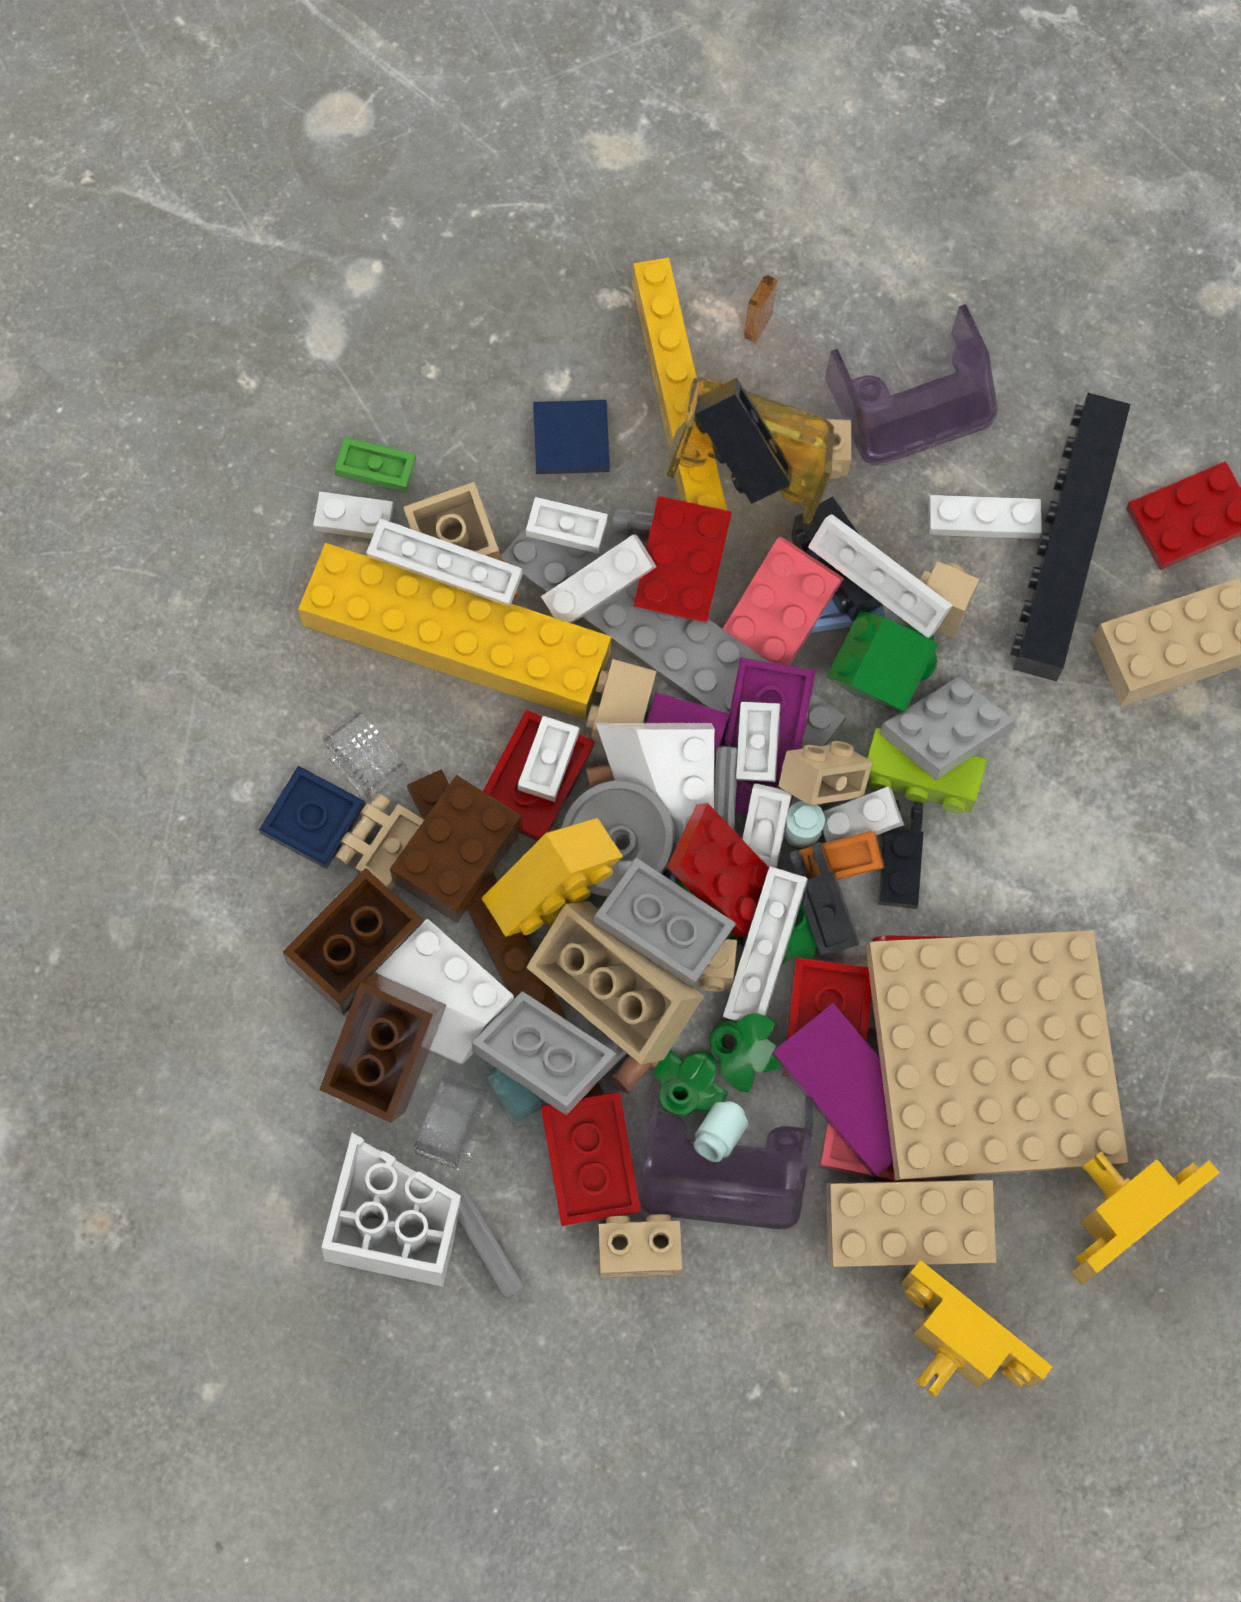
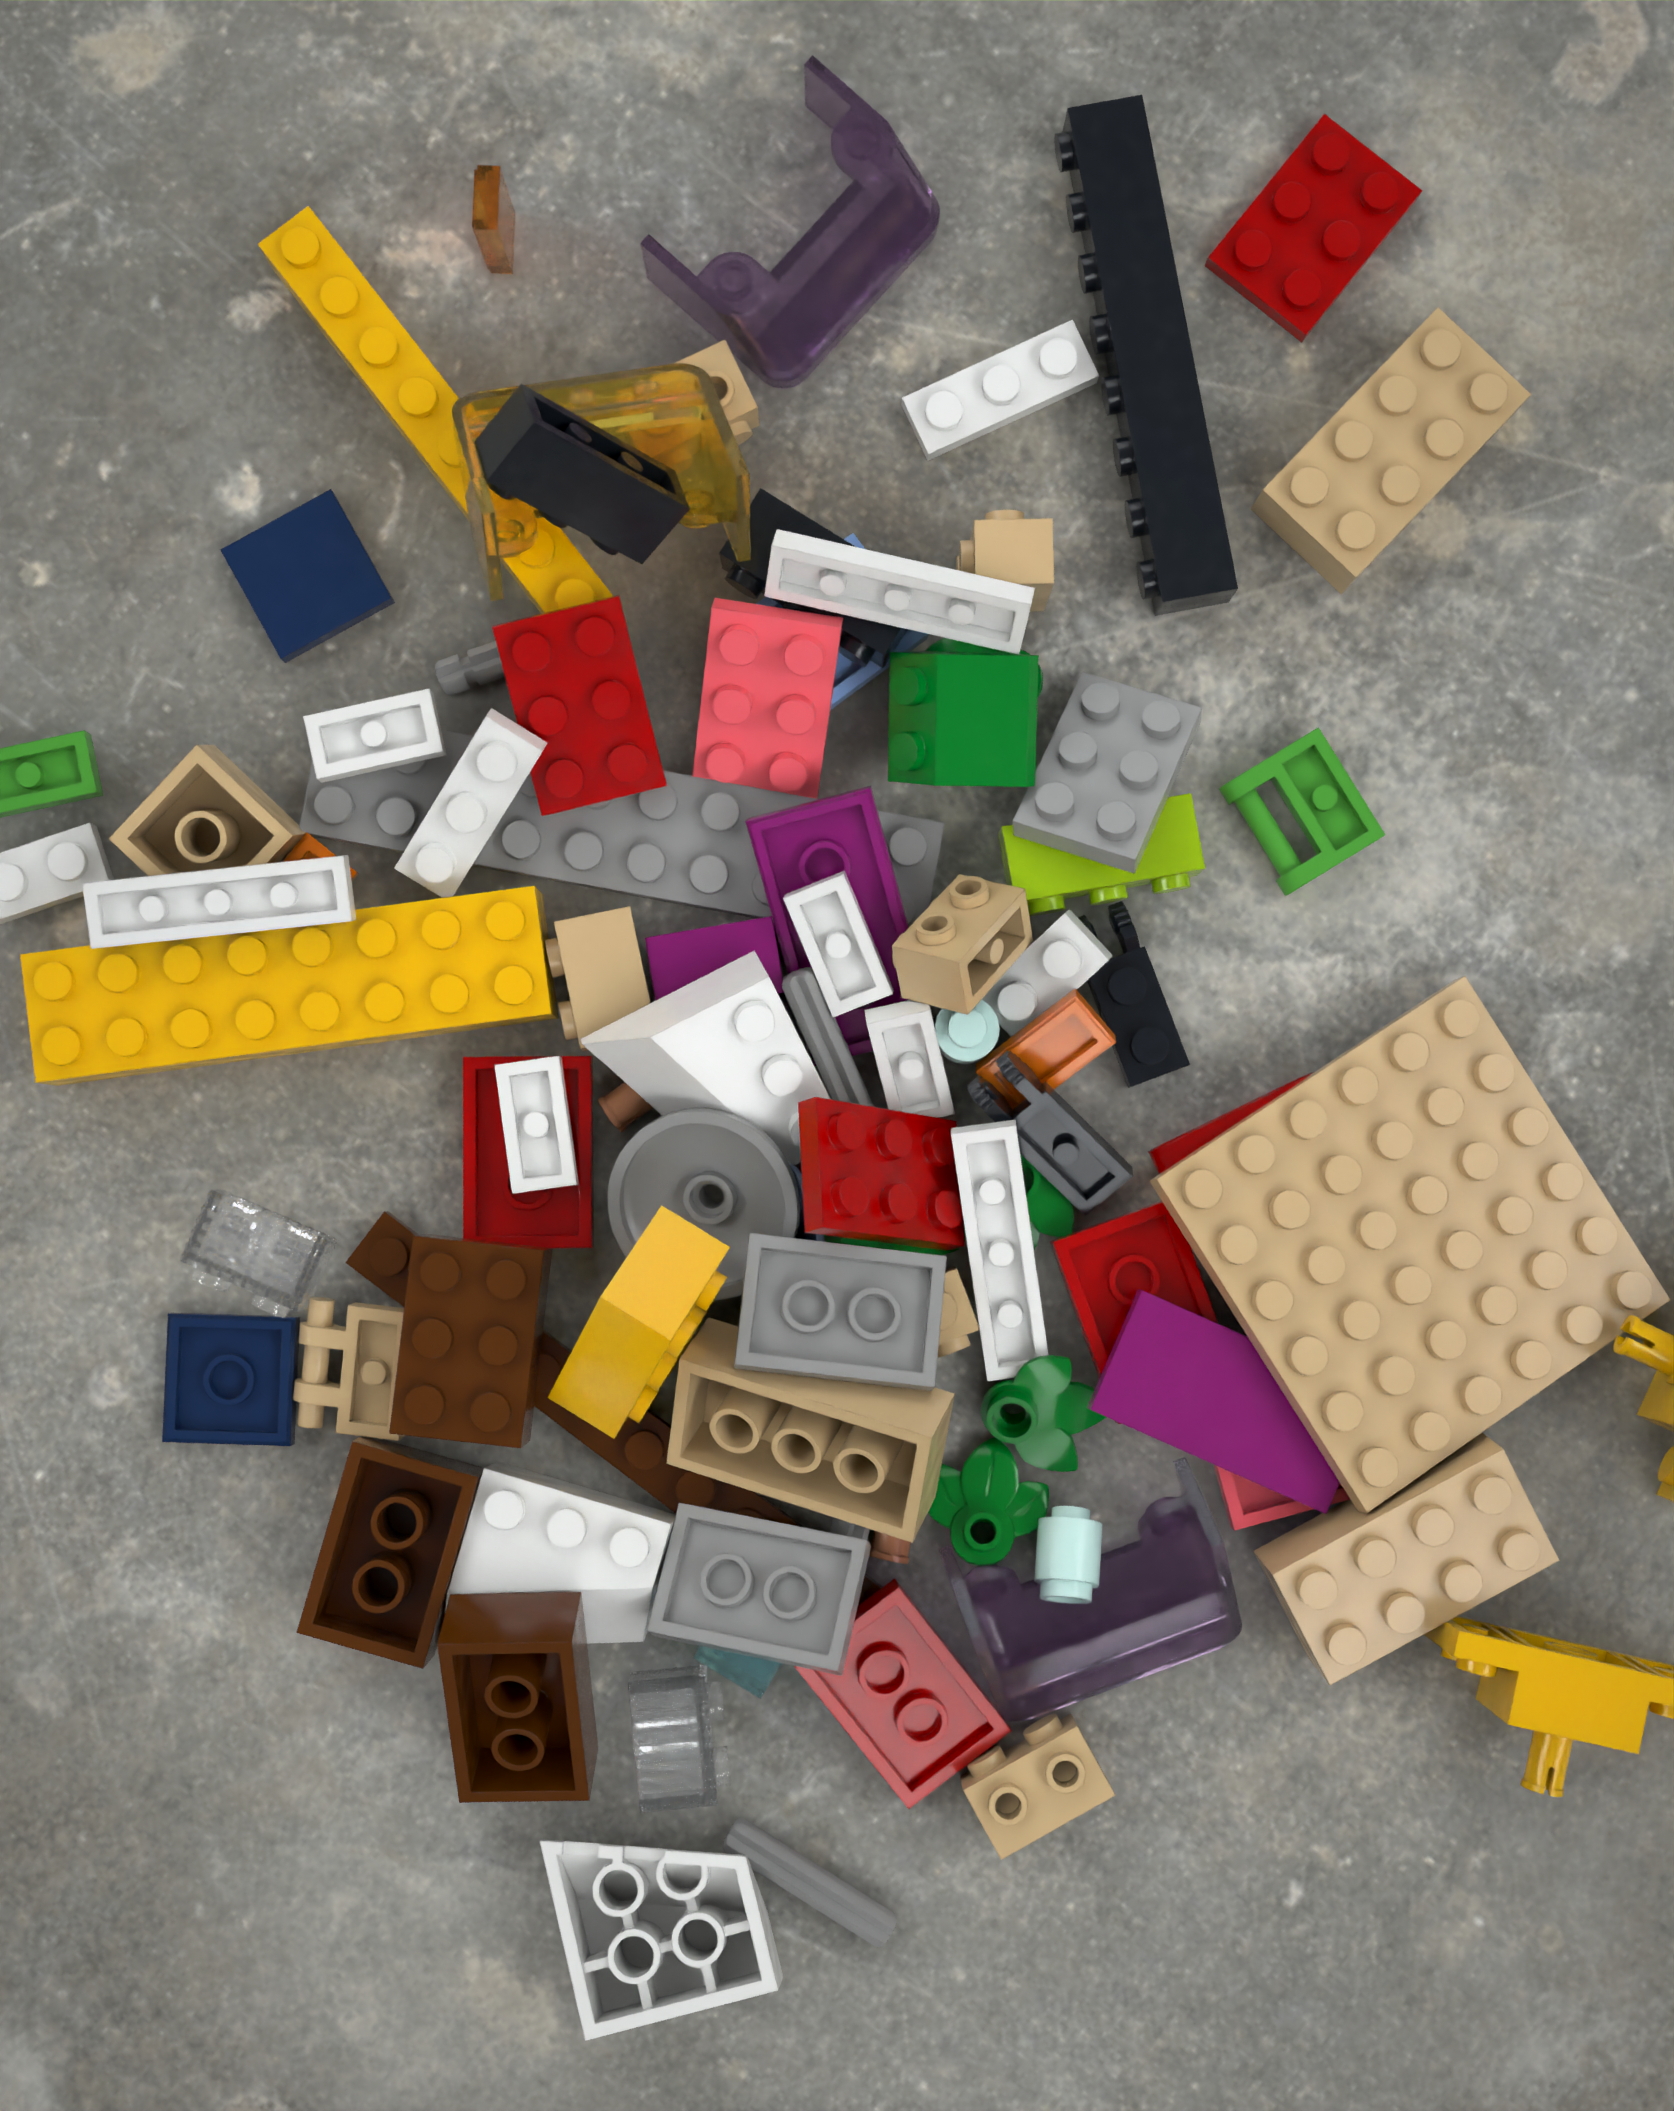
camera: 25 degrees left, 15 degrees up
none -> bright green plate [1219,727,1386,896]

